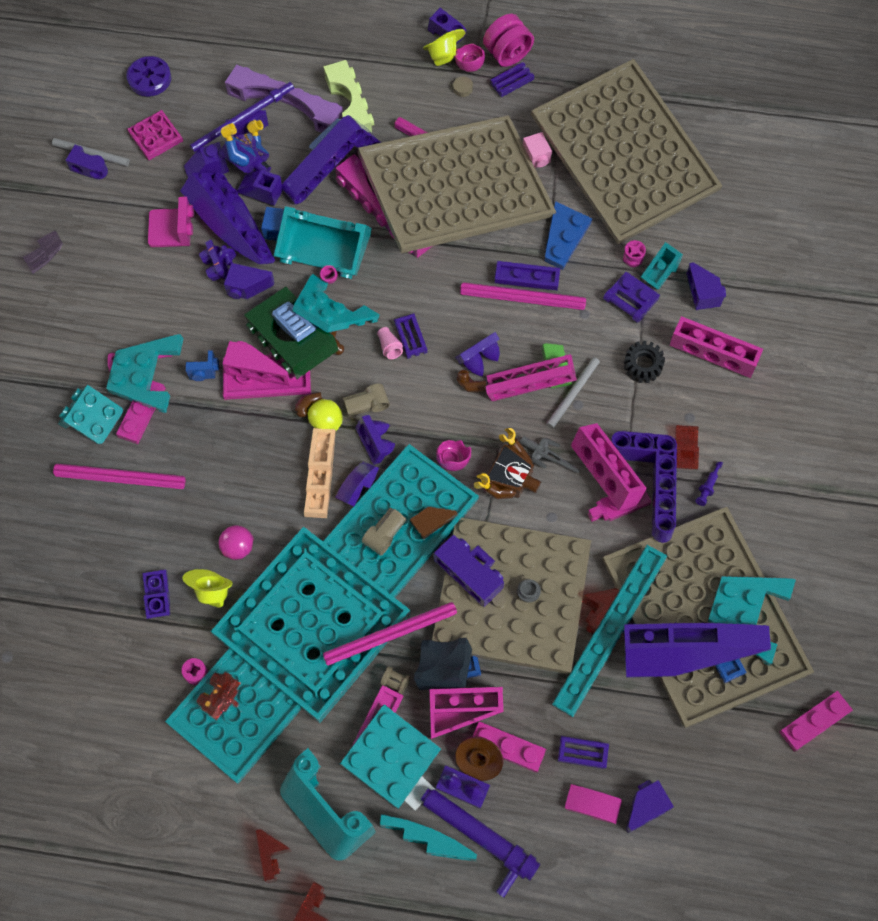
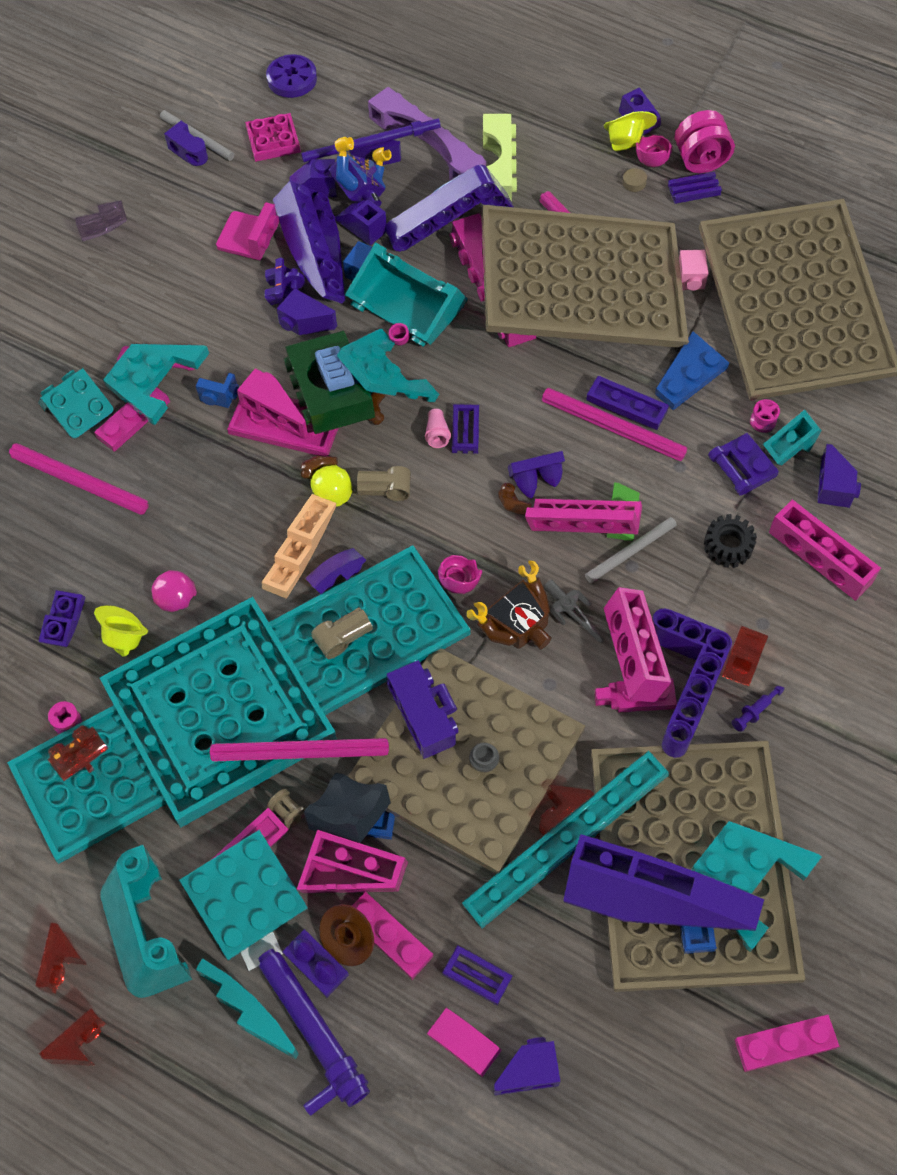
camera: 20 degrees right, 5 degrees down
dark purple tile [355,415,395,465] -> none
reddish brown tile [410,507,458,539] -> none

